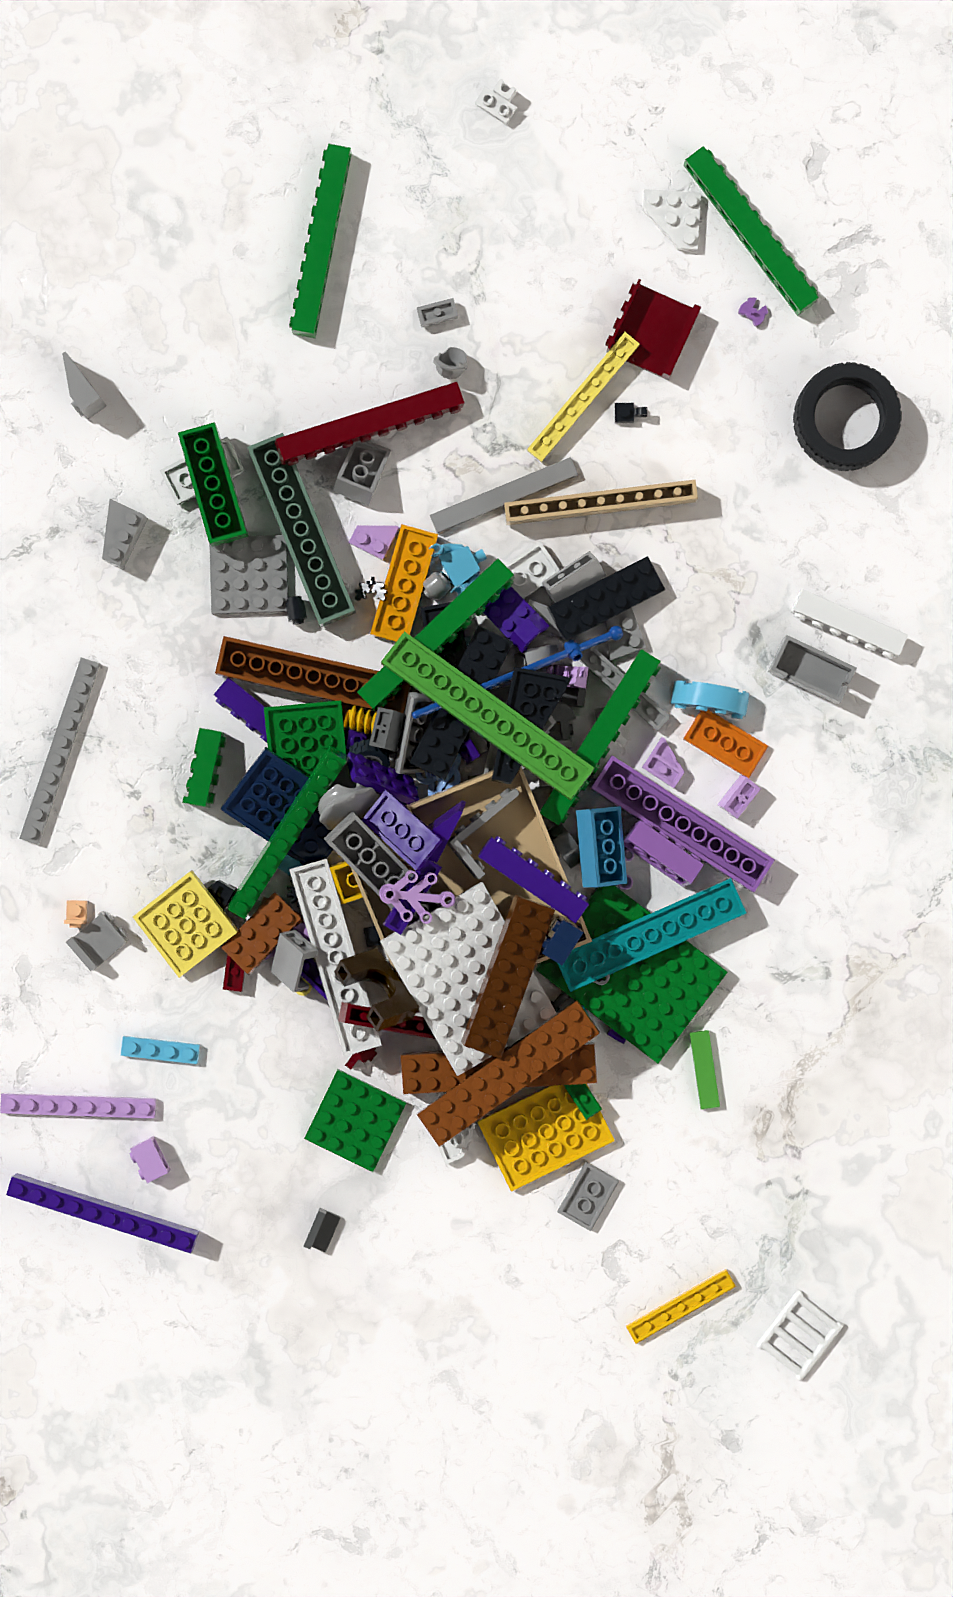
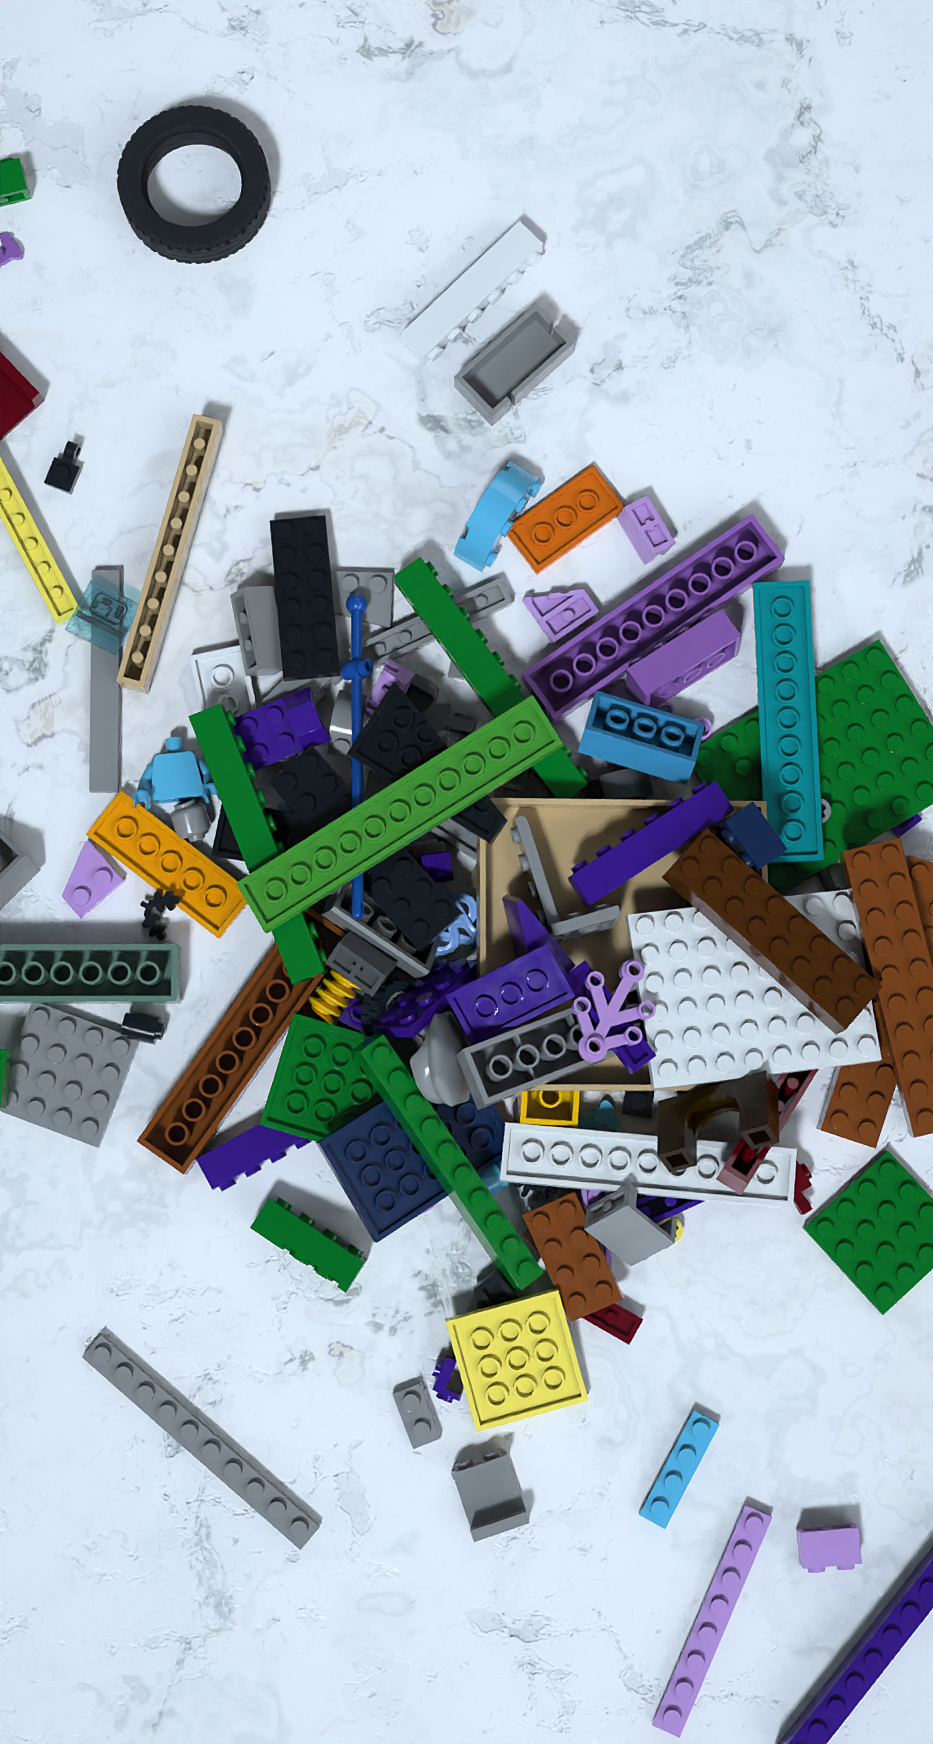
camera: 65 degrees left, 5 degrees down
light nougat bracket [64,900,87,928] -> none
none -> clear light blue tile [65,580,138,656]
none -> light grey plate [392,1383,441,1449]
none -> dark purple bracket [432,1355,462,1403]
none -> medium azure piece [578,1100,620,1132]

